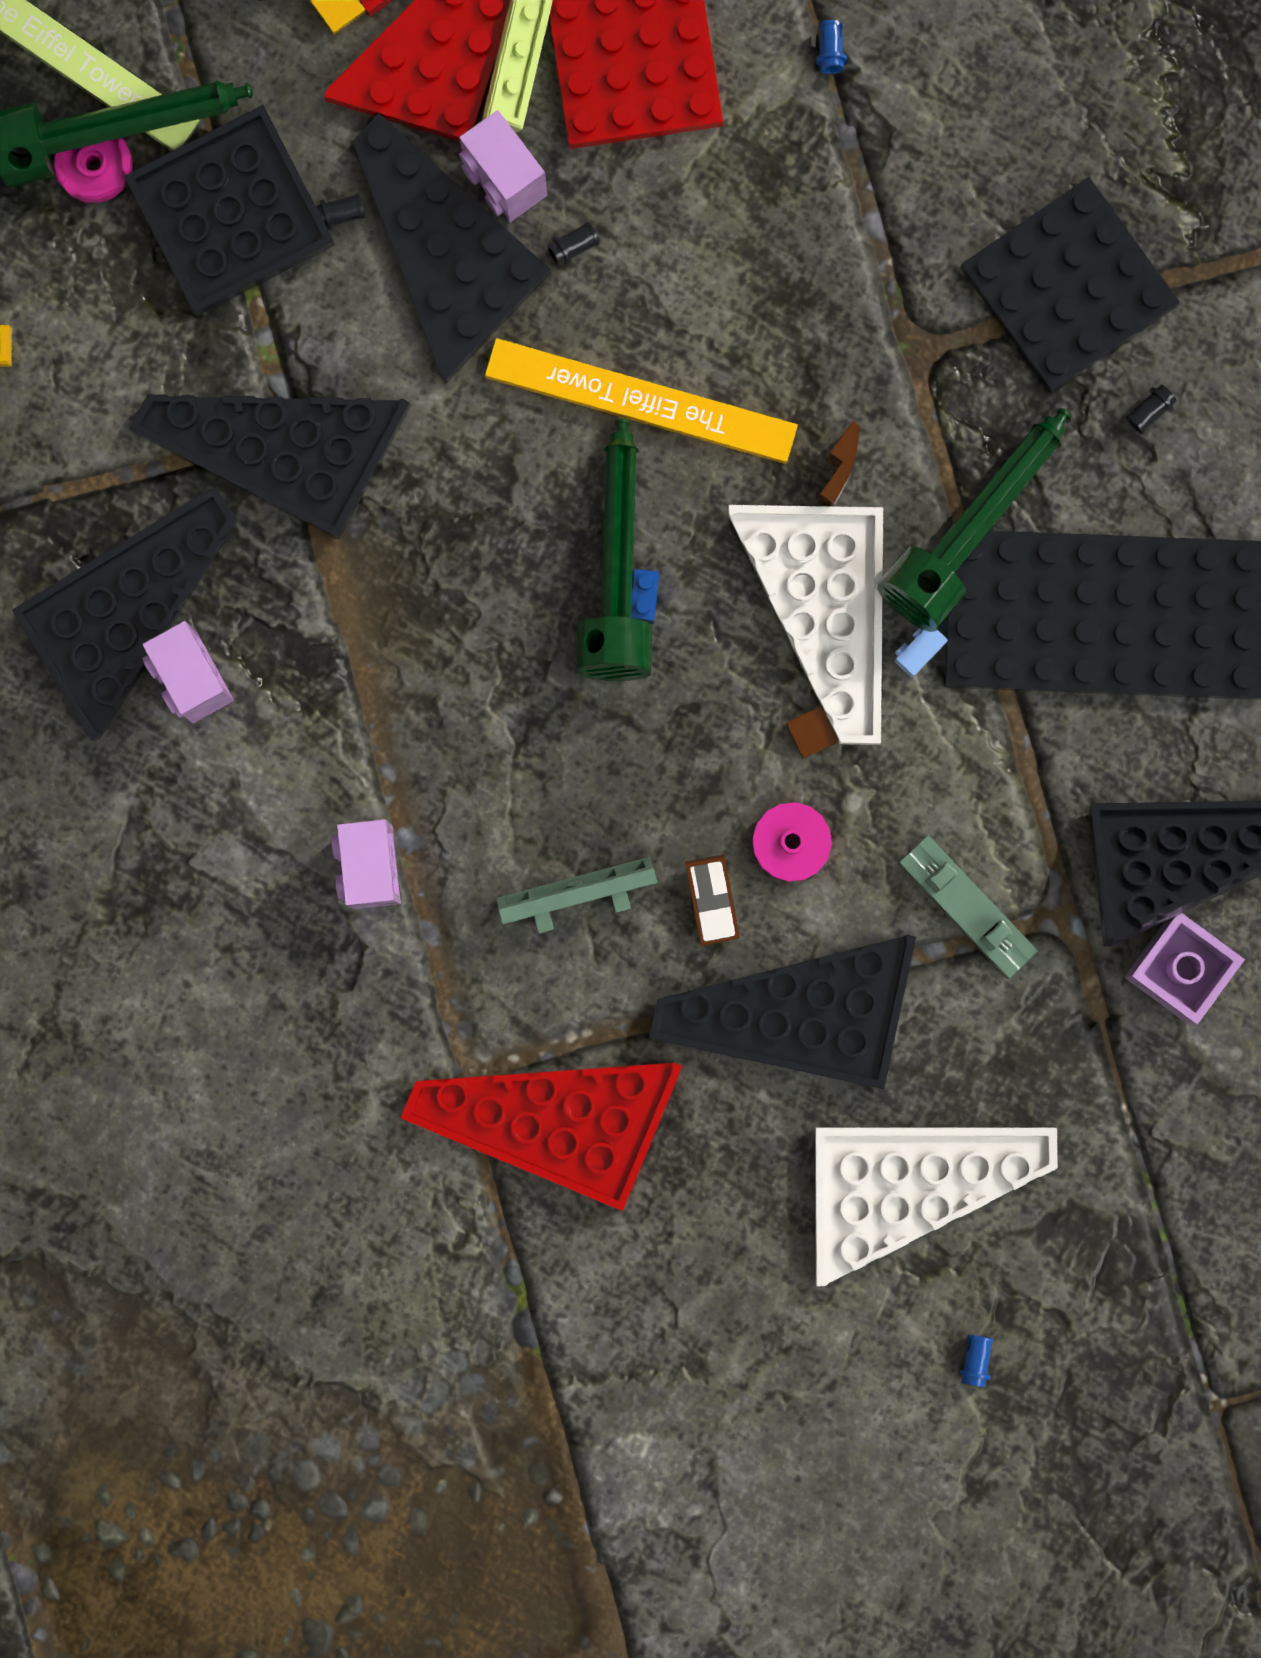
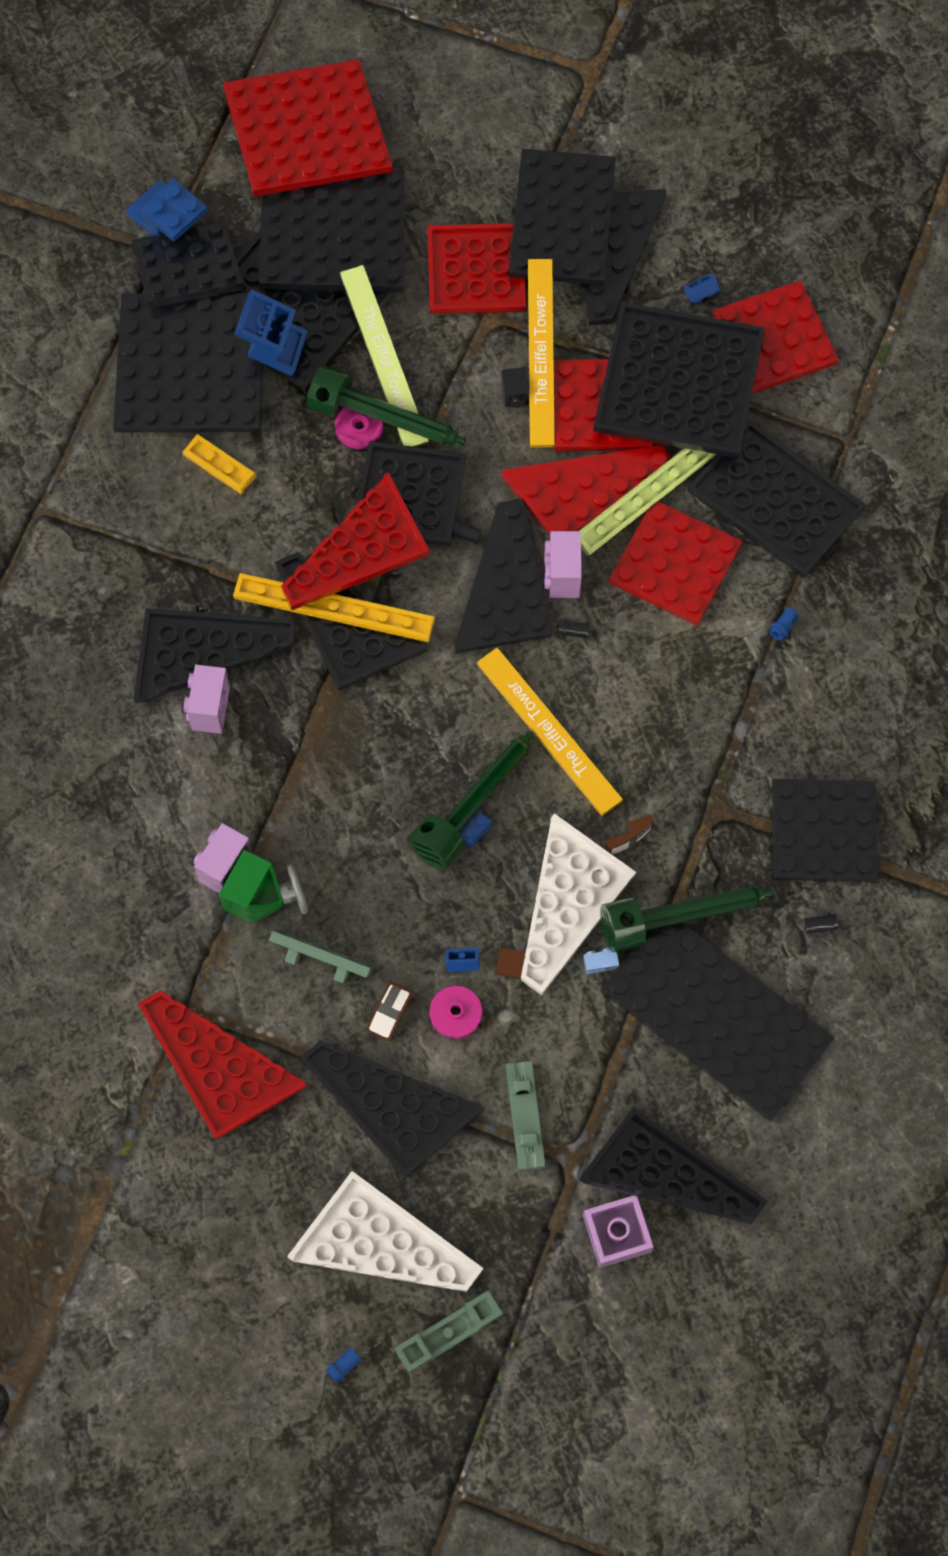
camera: 35 degrees right, 15 degrees down
none -> green piece [219,850,308,923]
none -> yellow tile [233,573,435,643]
none -> red wing [281,473,430,610]
none -> sand green slope [394,1290,503,1373]
none -> blue piece [445,948,480,972]

